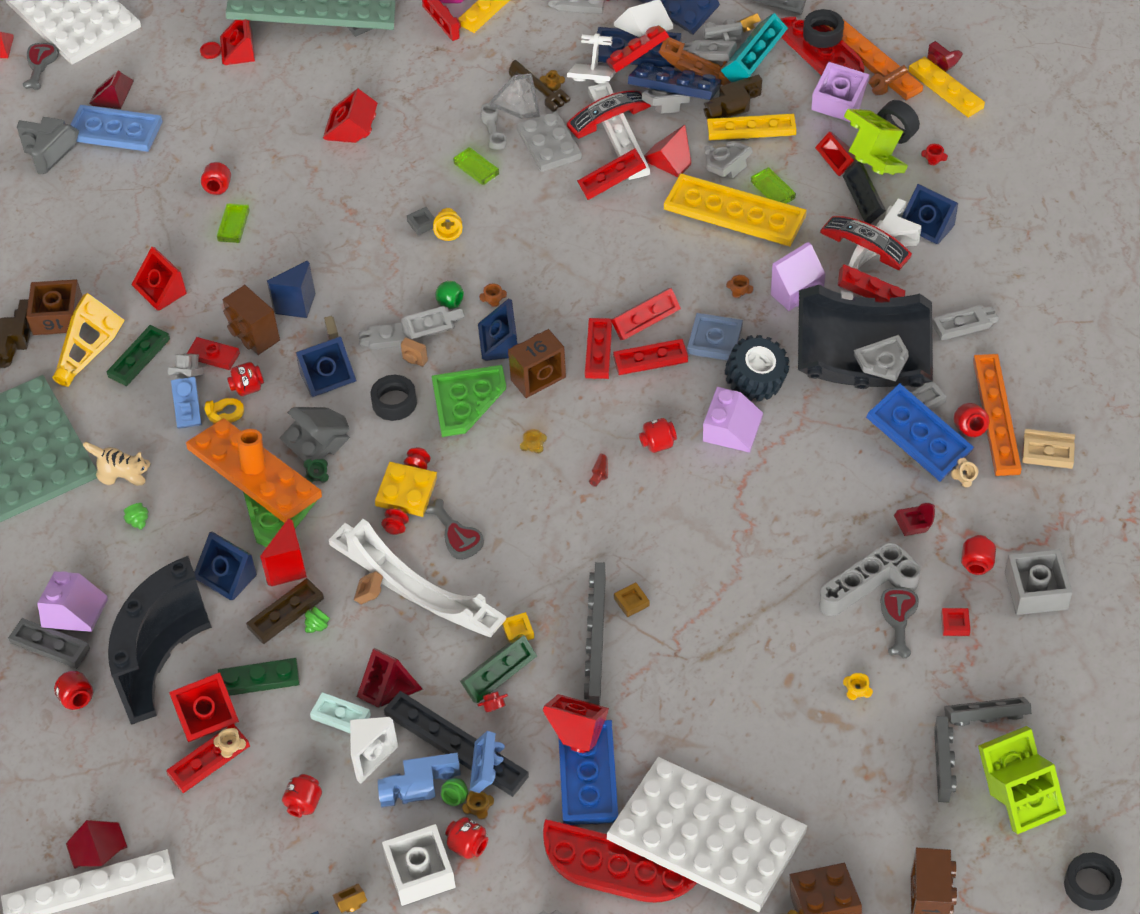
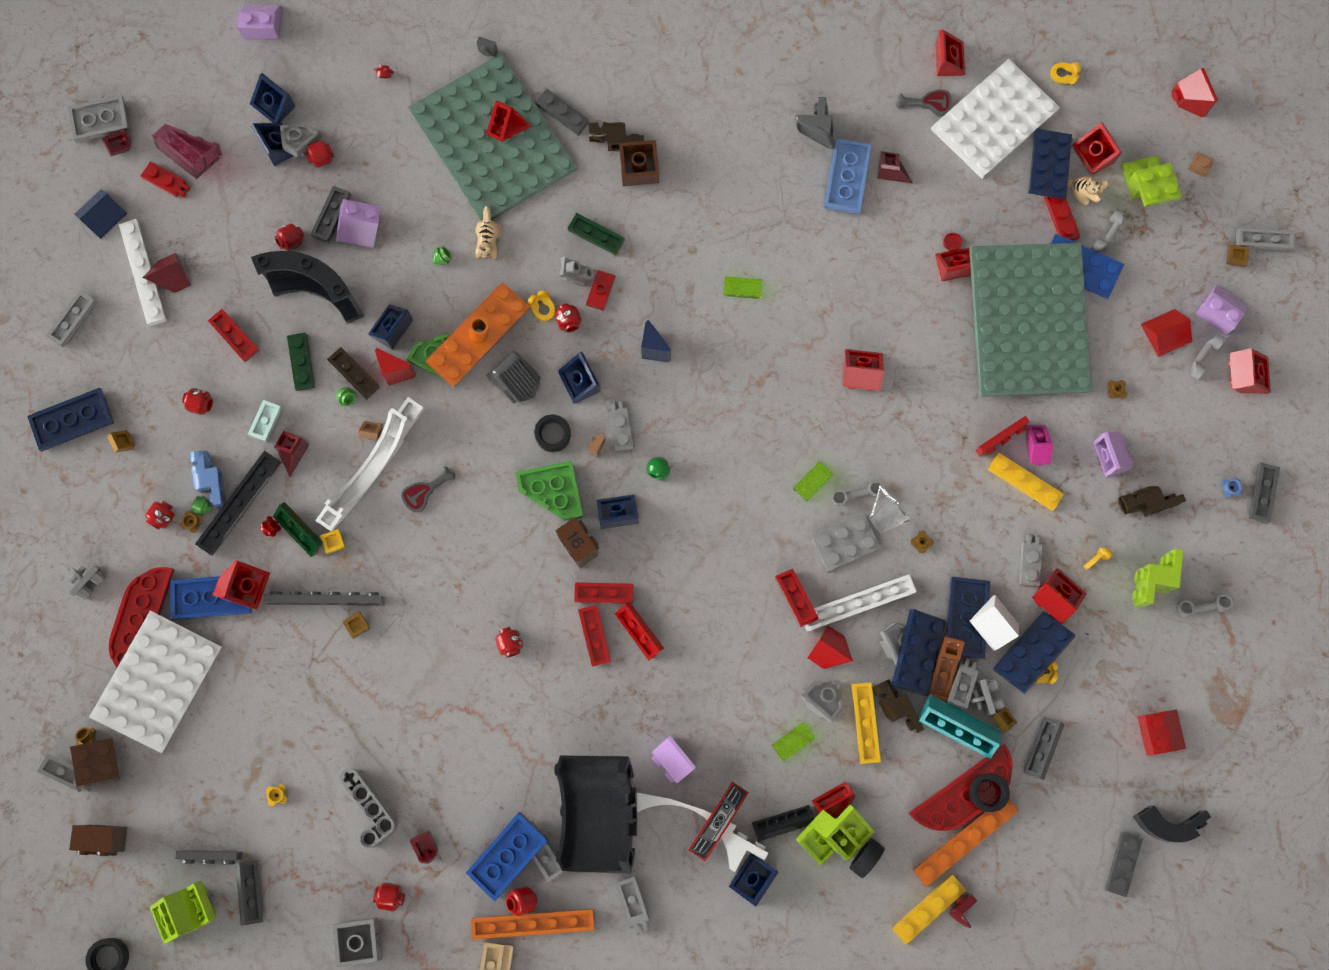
camera: 85 degrees right, 25 degrees up
yellow plate [52,293,125,387] -> none
red slope [131,247,187,310] -> none
red slope [169,672,239,742] -> none
medium blue plate [171,377,202,429] -> none
red head [201,162,231,195] -> none
tan plate [214,728,246,758] -> none
reddish brown brick [222,285,280,355] -> none
dark green plate [303,459,329,483] -> none
dark tan tile [324,316,339,340] -> none
white slope [350,717,398,784] -> none
yellow plate [375,447,437,535] -> none
white brick [382,824,456,906] -> none
light grey hinge [401,306,465,340] -> none
dark grey plate [406,207,435,235] -> none
yellow piece [433,208,463,241] -> none
medium blue plate [470,731,505,793] -> none
dark orange plate [479,283,507,307] -> none
dark brown hinge [509,60,570,112] -> none
clear yellow plate [520,429,547,454] -> none
white plate [567,33,616,83] -> none
slope [567,91,651,139] -> none
clear red bar [589,454,608,487] -> none
red plate [606,25,669,73] -> none
yellow plate [664,174,807,247] -> none
sand blue plate [687,313,743,360] -> none
lavender slope [703,387,763,453] -> none
black wheel [724,335,790,401] -> none
dark orange plate [726,275,753,298] -> none
lavender slope [812,62,869,122] -> none
red plate [838,264,906,303] -> none
light grey plate [854,335,909,381] -> none
dark orange bar [868,65,909,95] -> none
dark grey piece [880,588,919,658] -> none
red plate [921,144,948,166] -> none
red plate [941,608,971,636] -> none
tan plate [951,458,978,488] -> none

